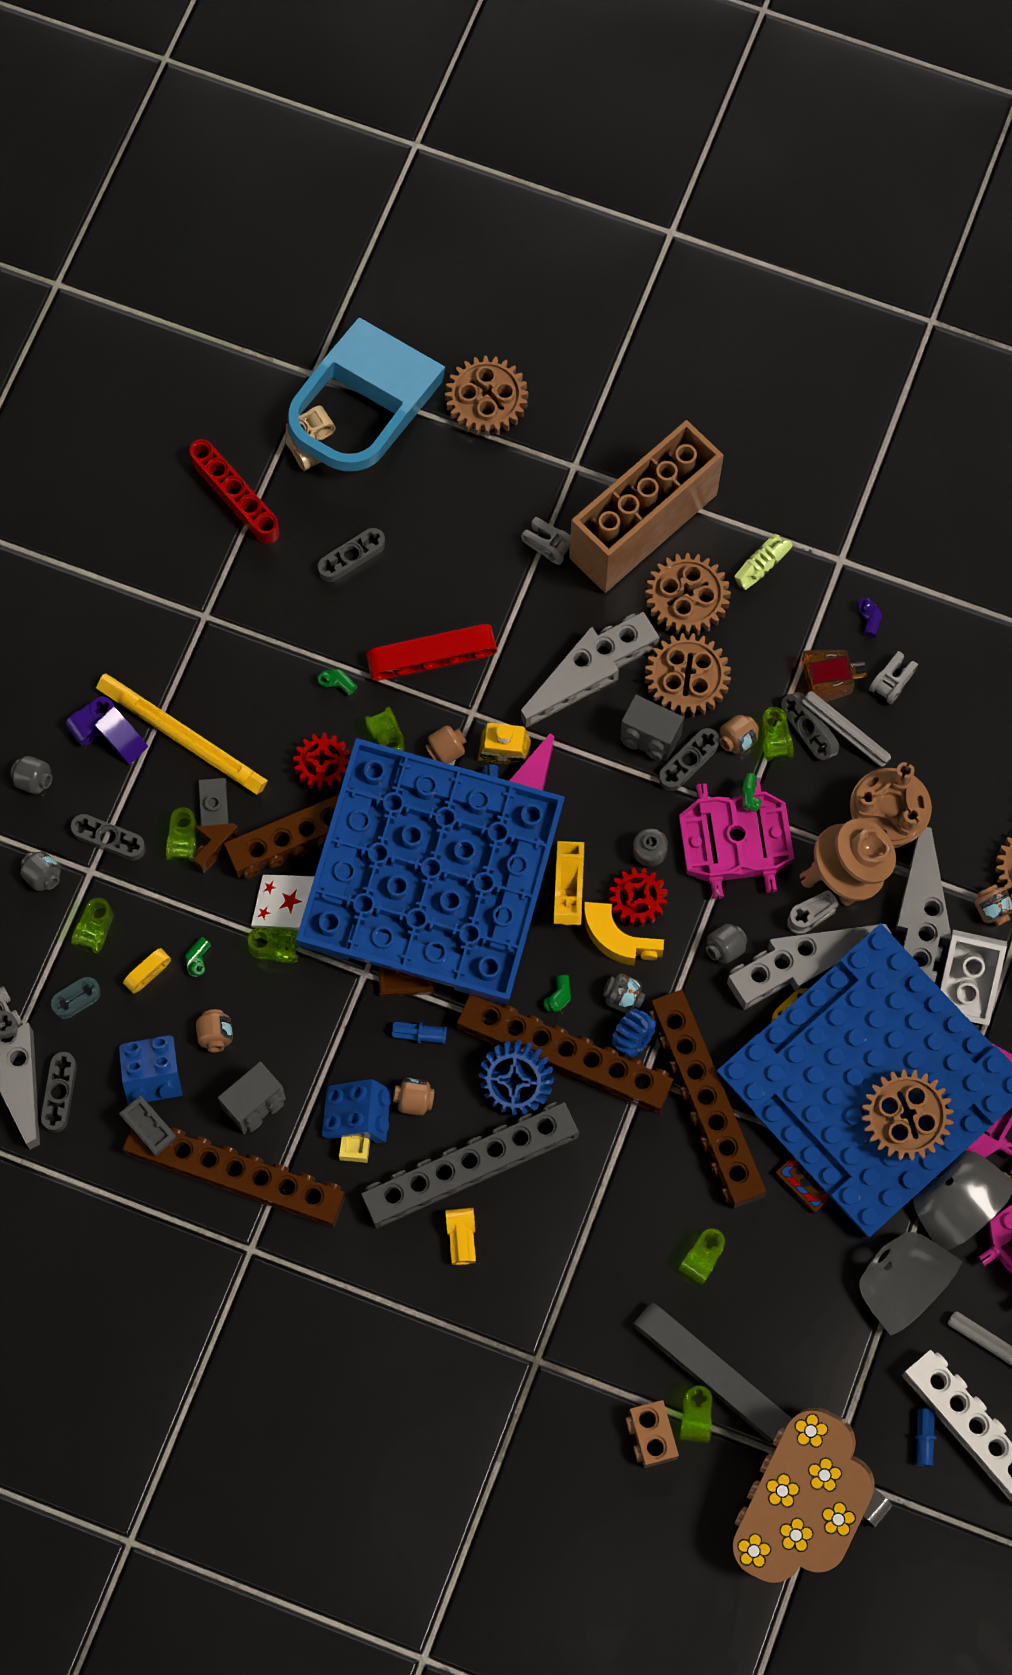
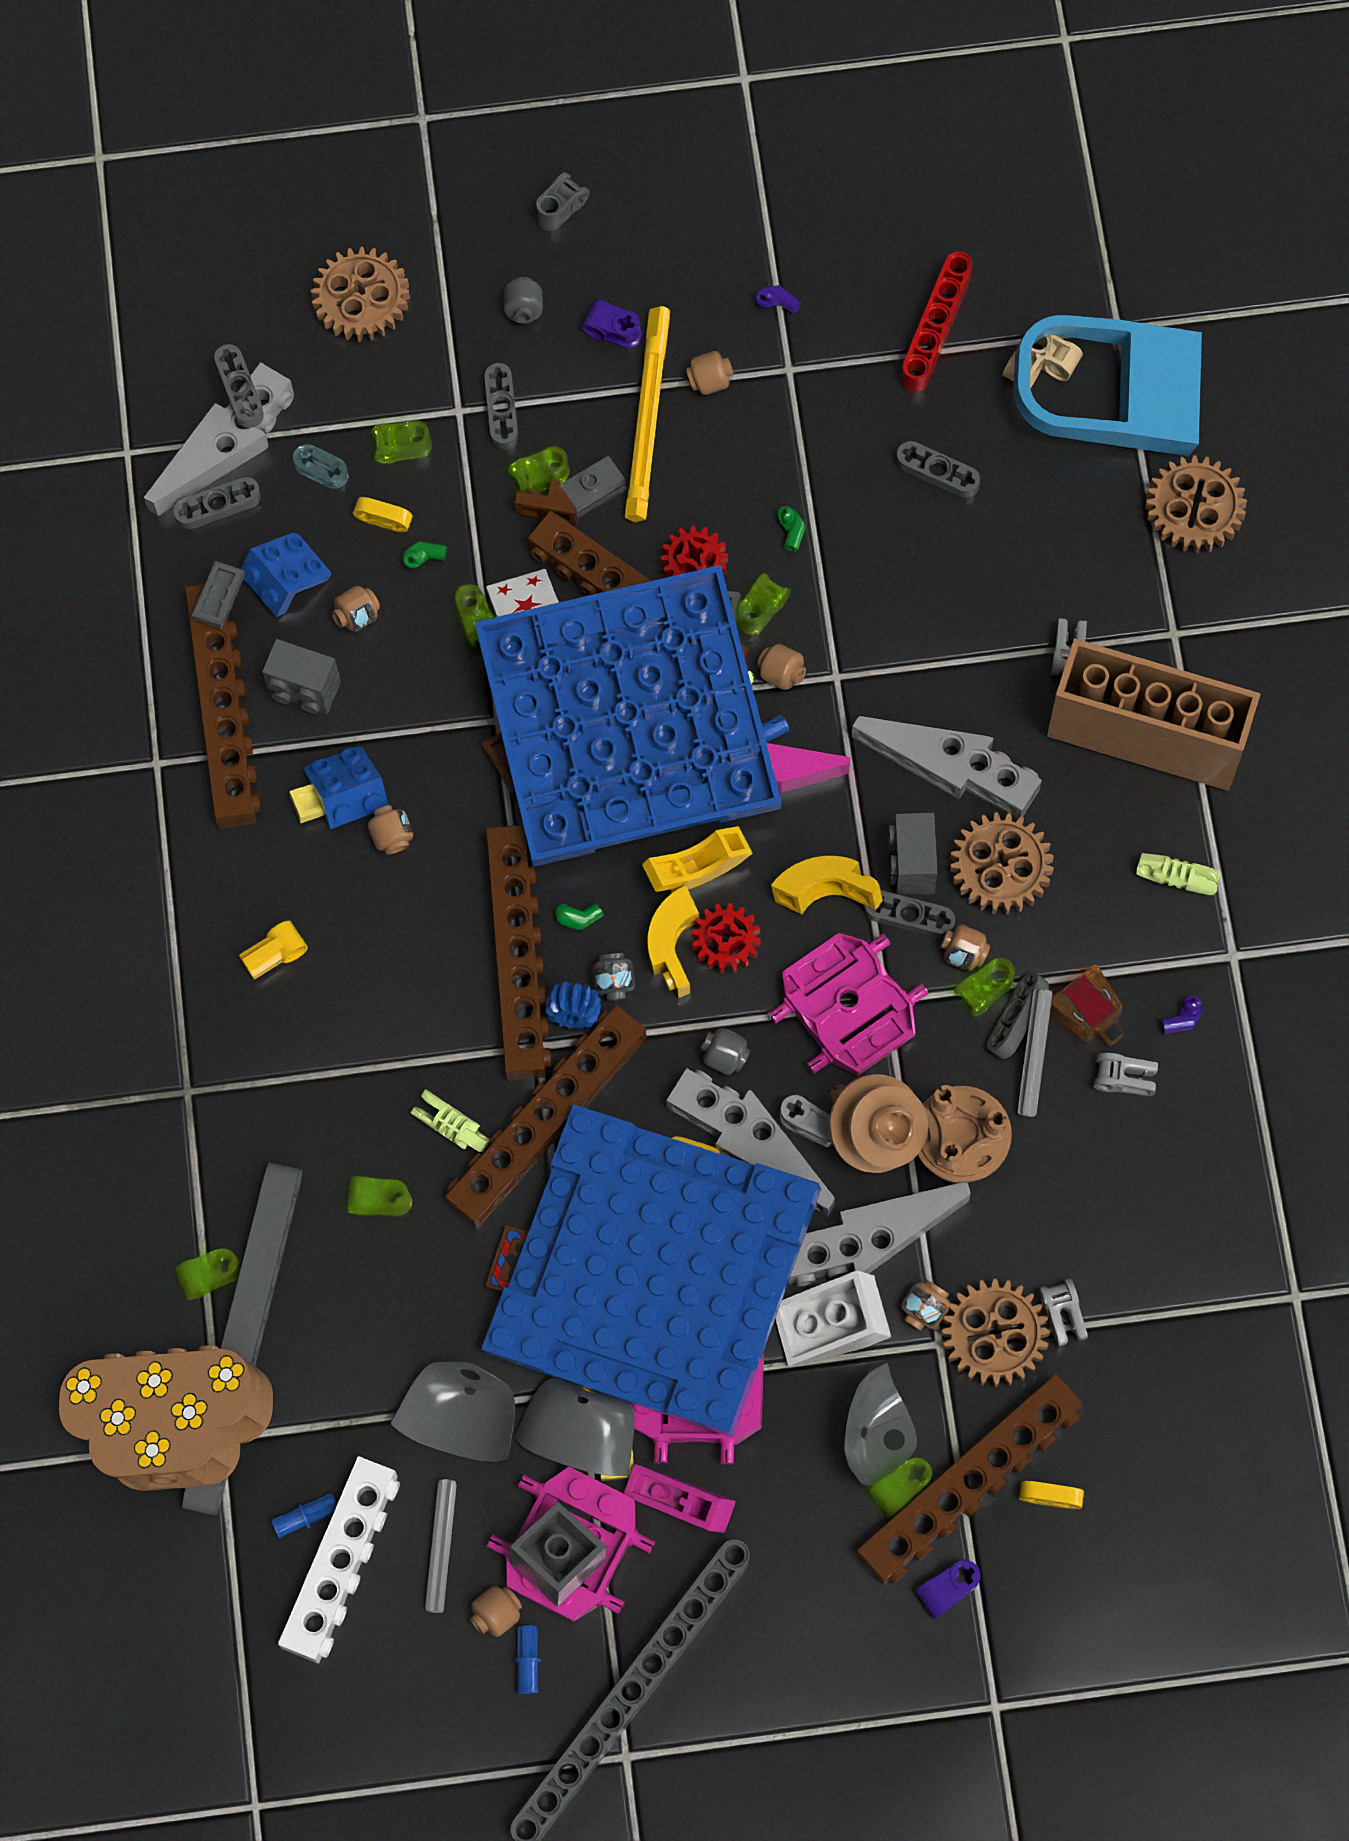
camera: 65 degrees right, 0 degrees up
dark grey head [20,851,61,891] -> none
dark purple slope [93,707,148,765] -> none
dark grey brick [361,1102,579,1229] -> none
red beam [366,624,498,681] -> none
blue axle [392,1021,447,1044] -> none
yellow torso [478,723,531,766] -> none
blue gear [479,1040,554,1115] -> none
medium nougat brick [625,1400,679,1468] -> none
dark grey head [633,828,668,867] -> none
medium nougat gear [645,553,731,636] -> none
green arm [742,773,761,812] -> none
medium nougat gear [861,1069,954,1162] -> none
none -> yellowish green hinge [411,1089,490,1152]
none -> medium nougat head [687,351,734,395]
none -> dark purple arm [755,285,801,314]
none -> yellow arch [771,856,883,914]

